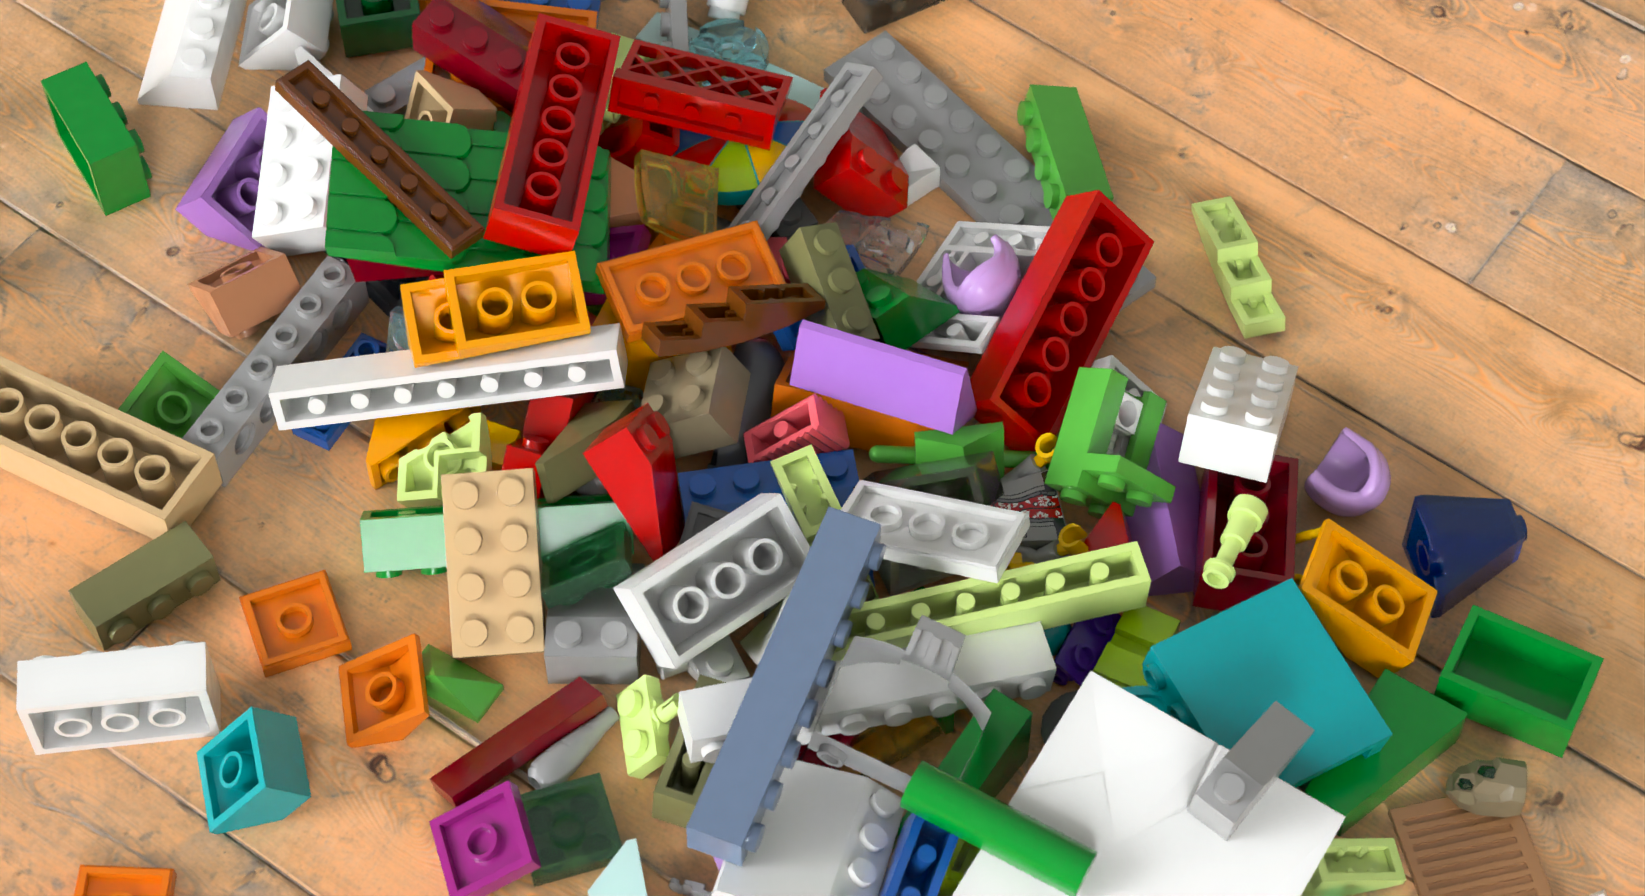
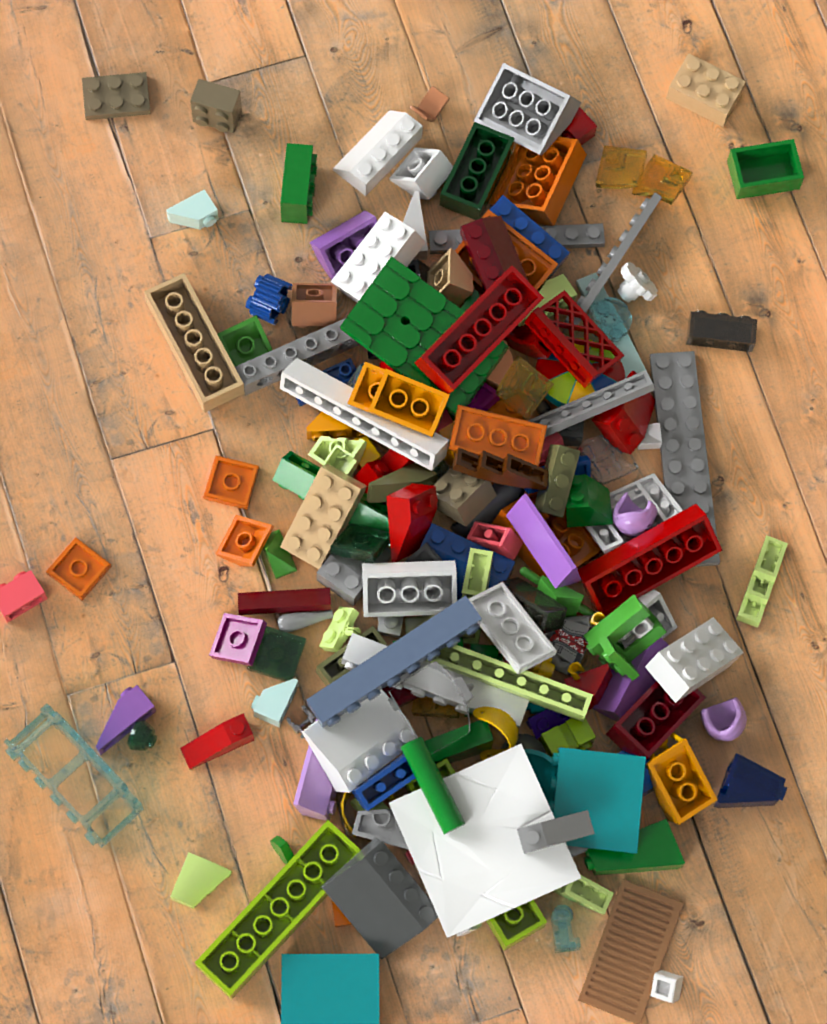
camera: 30 degrees right, 15 degrees up
white brick [16,641,221,755] -> none
olive brick [68,521,220,651] -> none
teal slope [196,706,311,834] -> none
reddish brown tile [275,60,485,259] -> none
bright green brick [1017,84,1114,220] -> none
yellowish green piece [1202,494,1268,589] -> none
green piece [1434,605,1604,758] -> none
dark tan rock [1446,757,1527,818] -> none
none -> blue brick [245,274,293,325]
none -> yellow piece [473,706,519,761]

